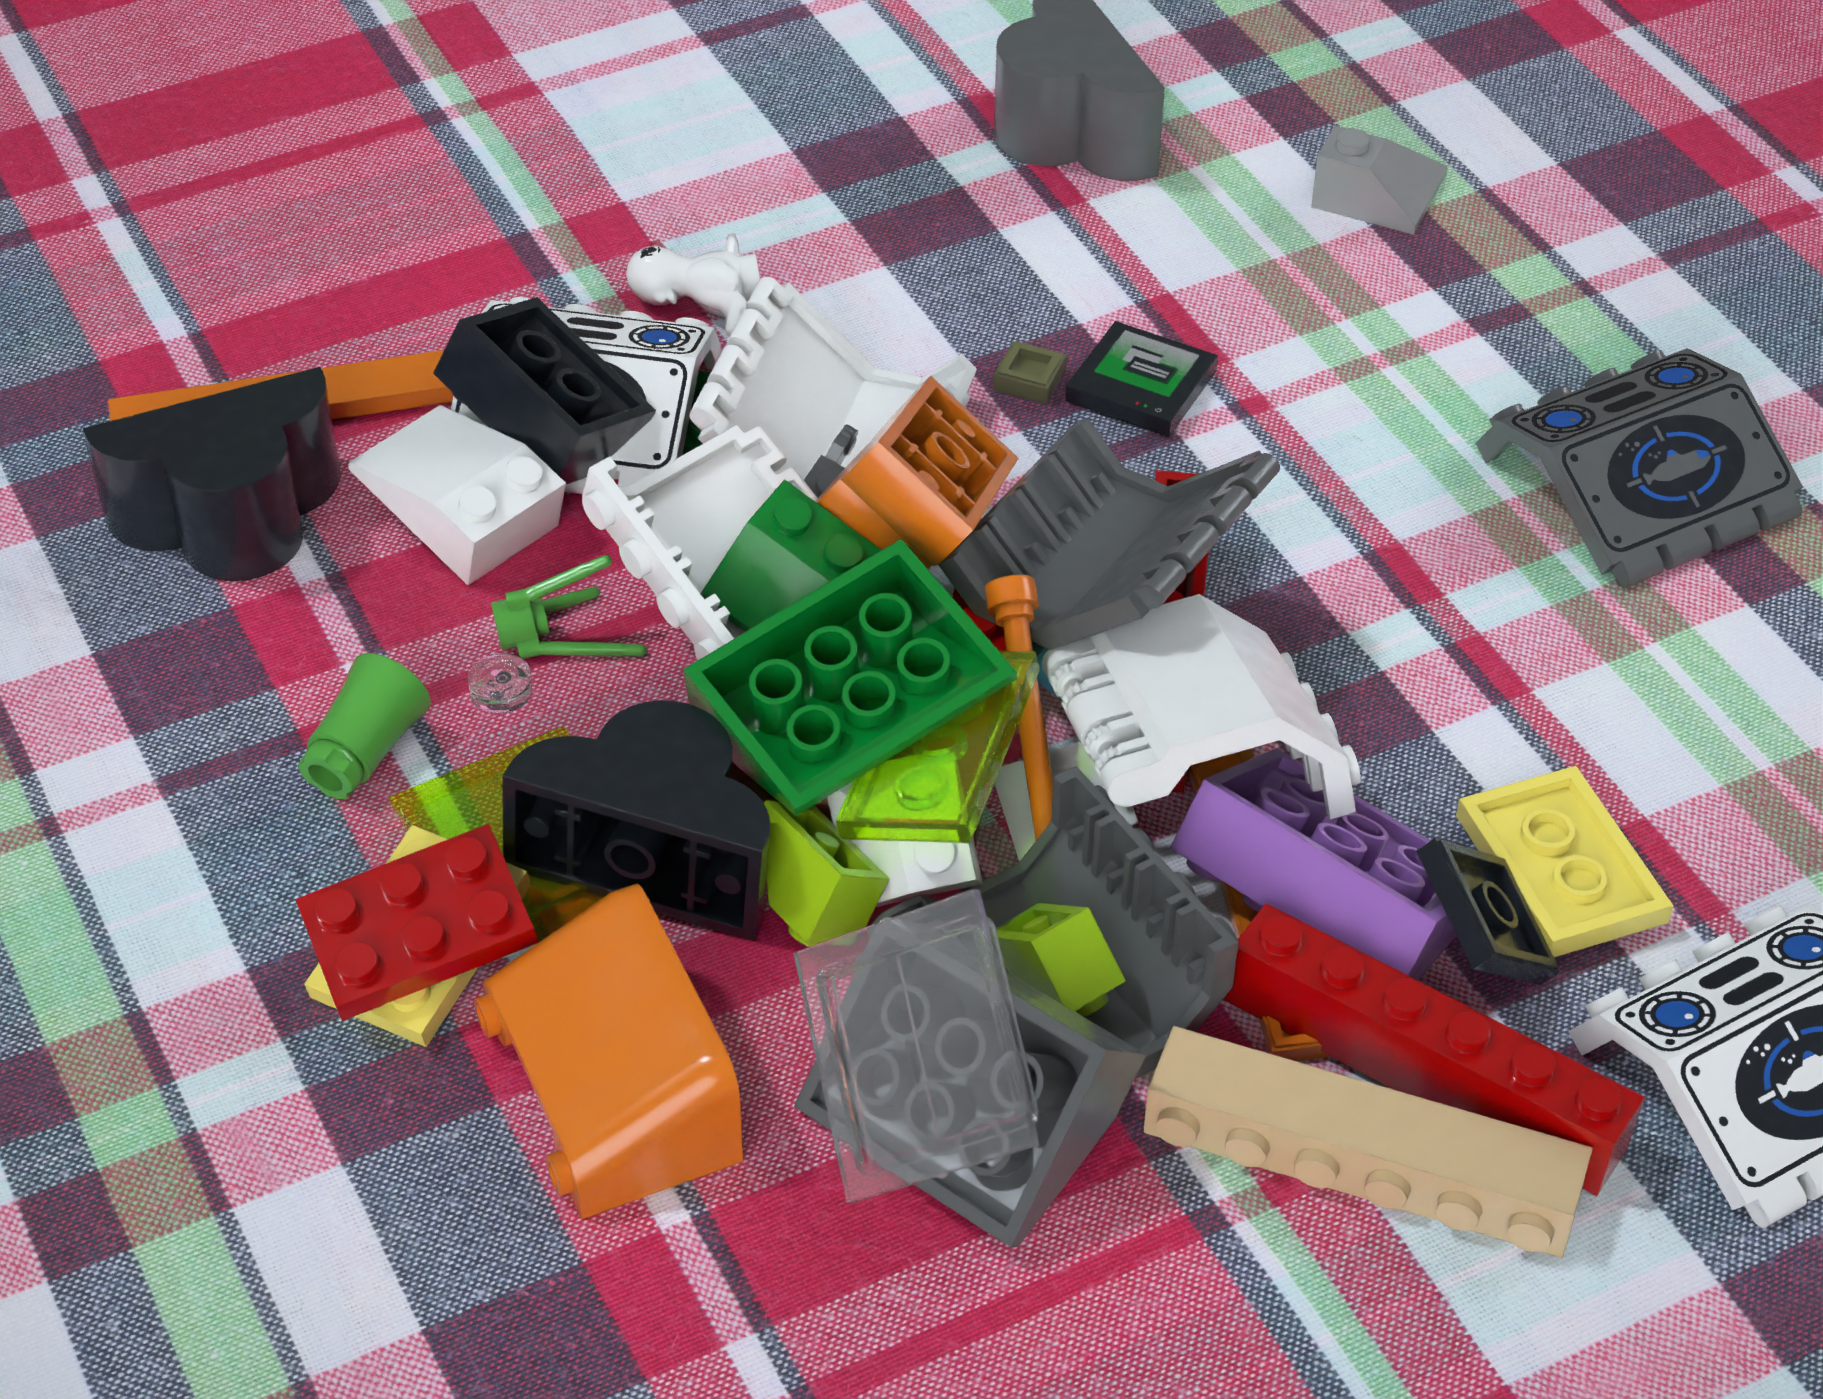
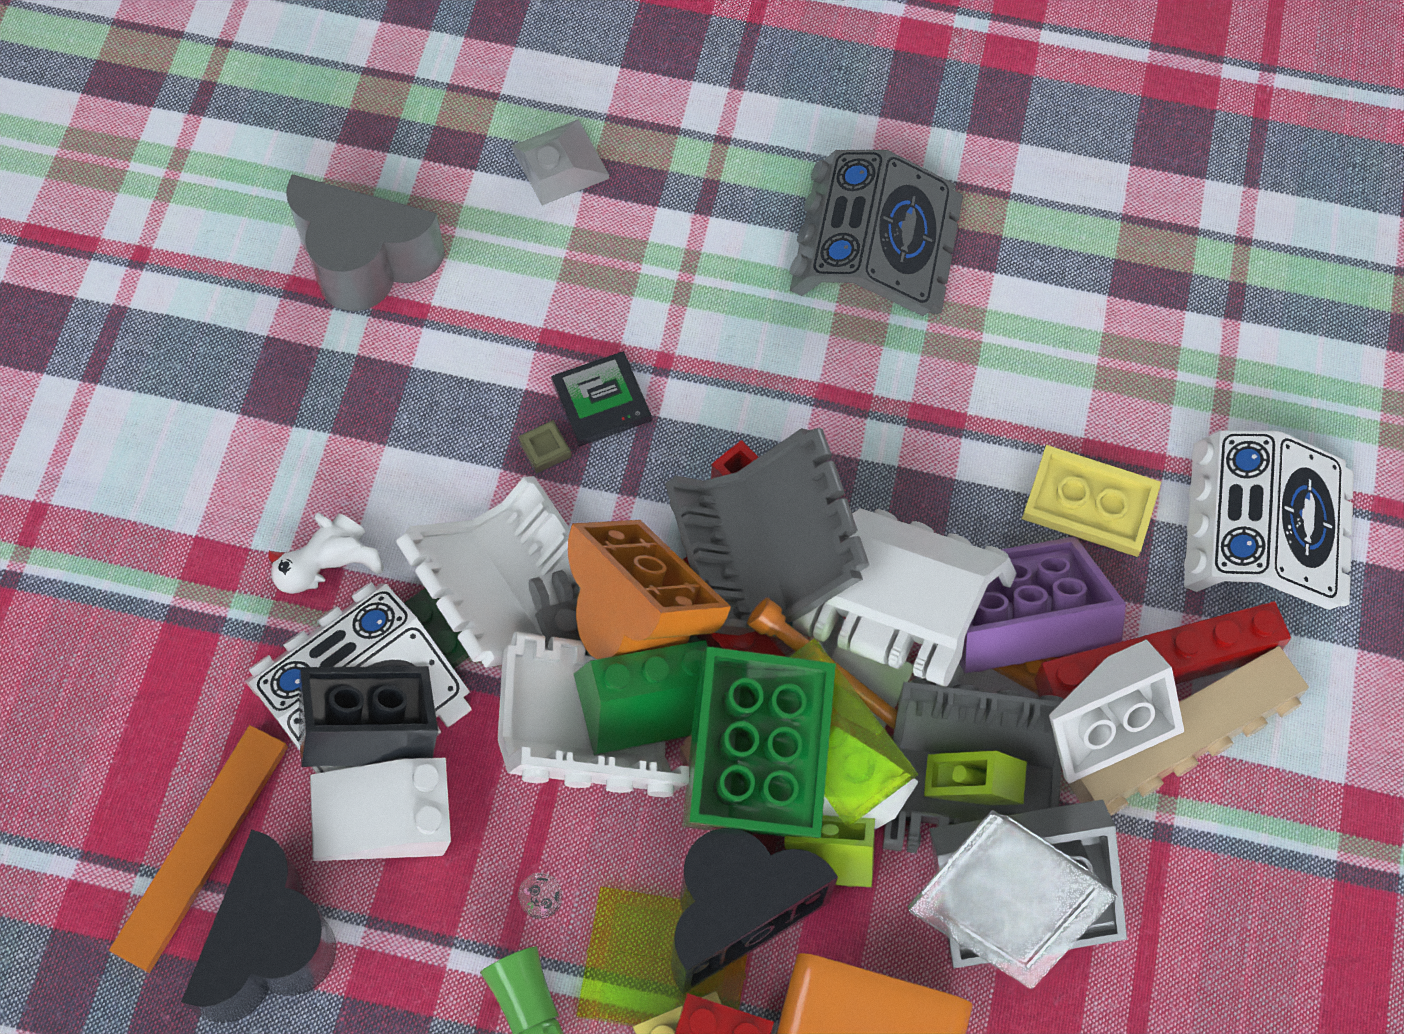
camera: 50 degrees left, 20 degrees up
bright green plant [491,555,647,660] -> none
black tile [1416,838,1559,985] -> none
none -> white slope [1049,640,1184,784]

